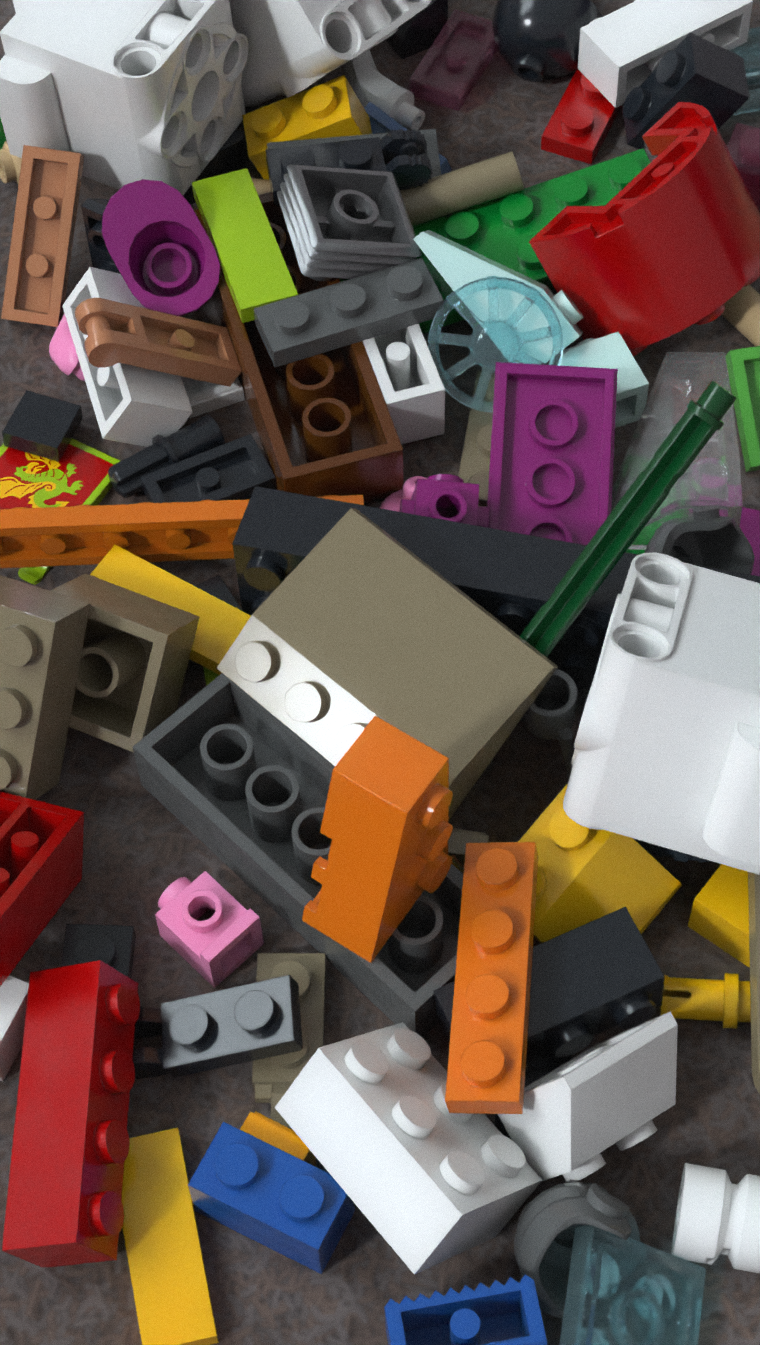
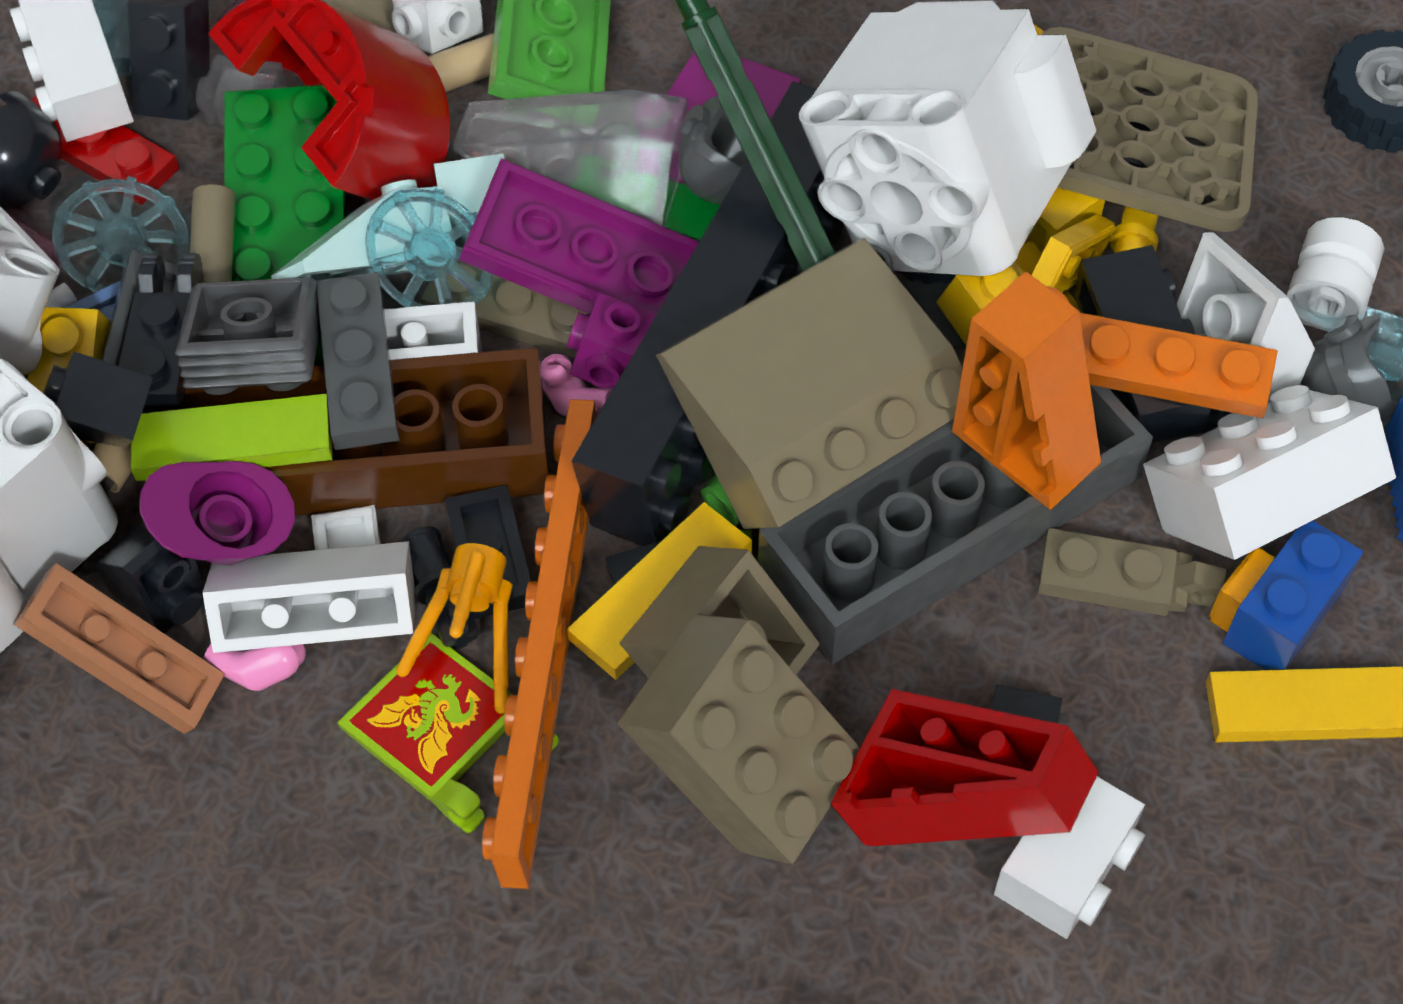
camera: 80 degrees left, 0 degrees up
black tile [2,390,83,462] -> none
red brick [2,960,140,1267] -> none
nougat plate [75,298,242,387] -> none
hinge [132,975,303,1079] -> none
bright pink brick [155,871,264,988] -> none
none -> black slope [43,351,153,448]
none -> clear light blue wheel [52,176,189,292]
none -> light orange plant [396,543,513,714]
none -> yellow tile [1032,214,1116,293]

